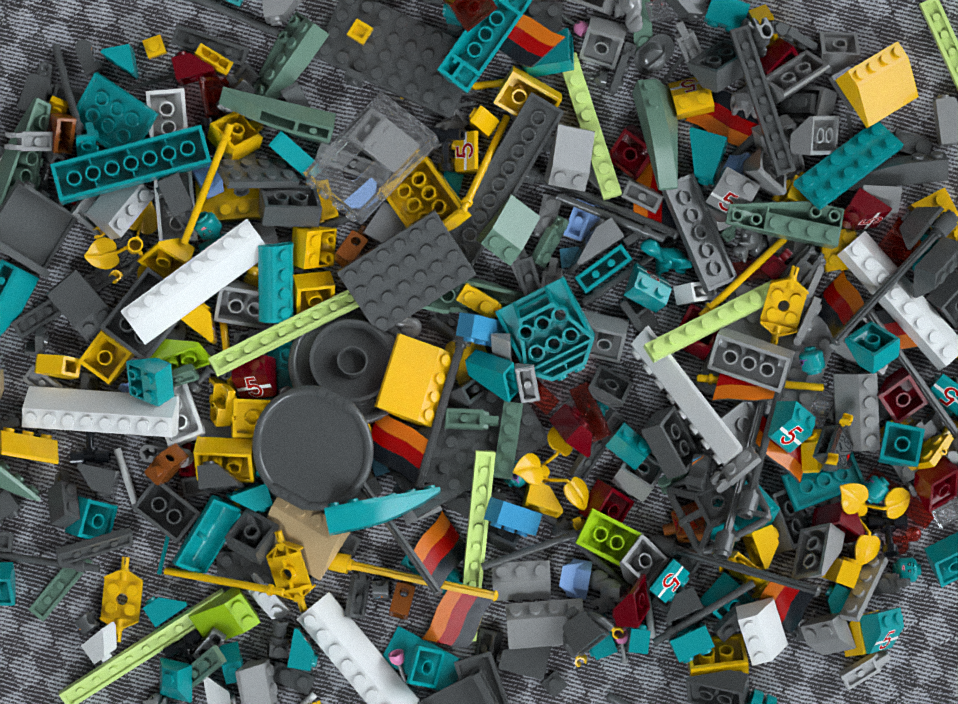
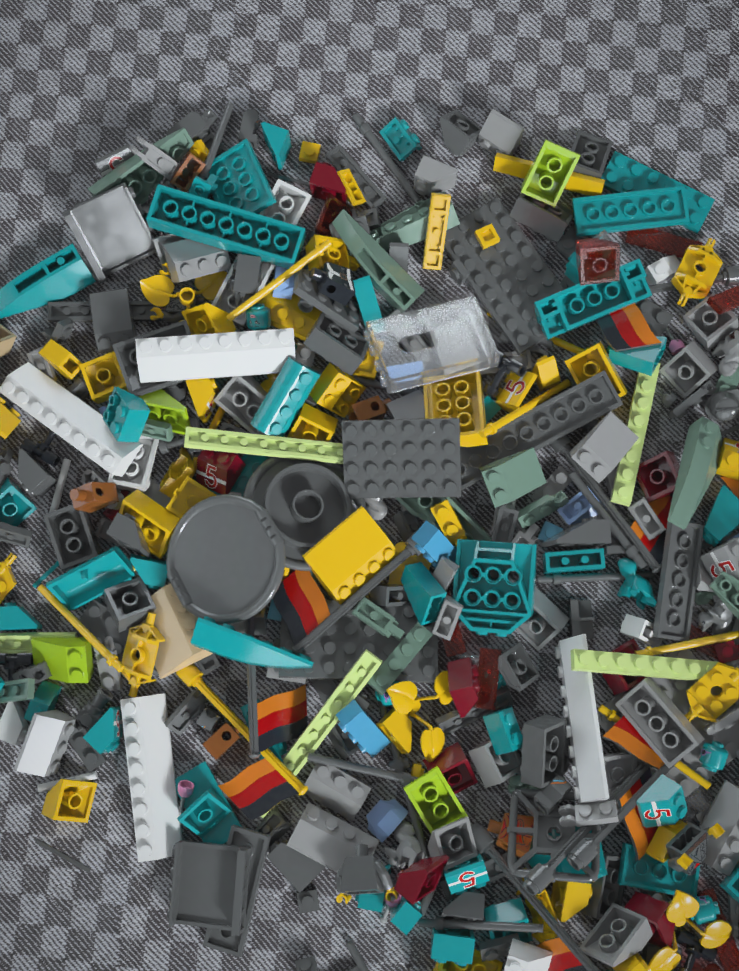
camera: 40 degrees right, 5 degrees down
teal slope [624,263,672,313] -> none
none -> black torso [309,262,355,306]
none -> yellow plate [422,193,451,270]

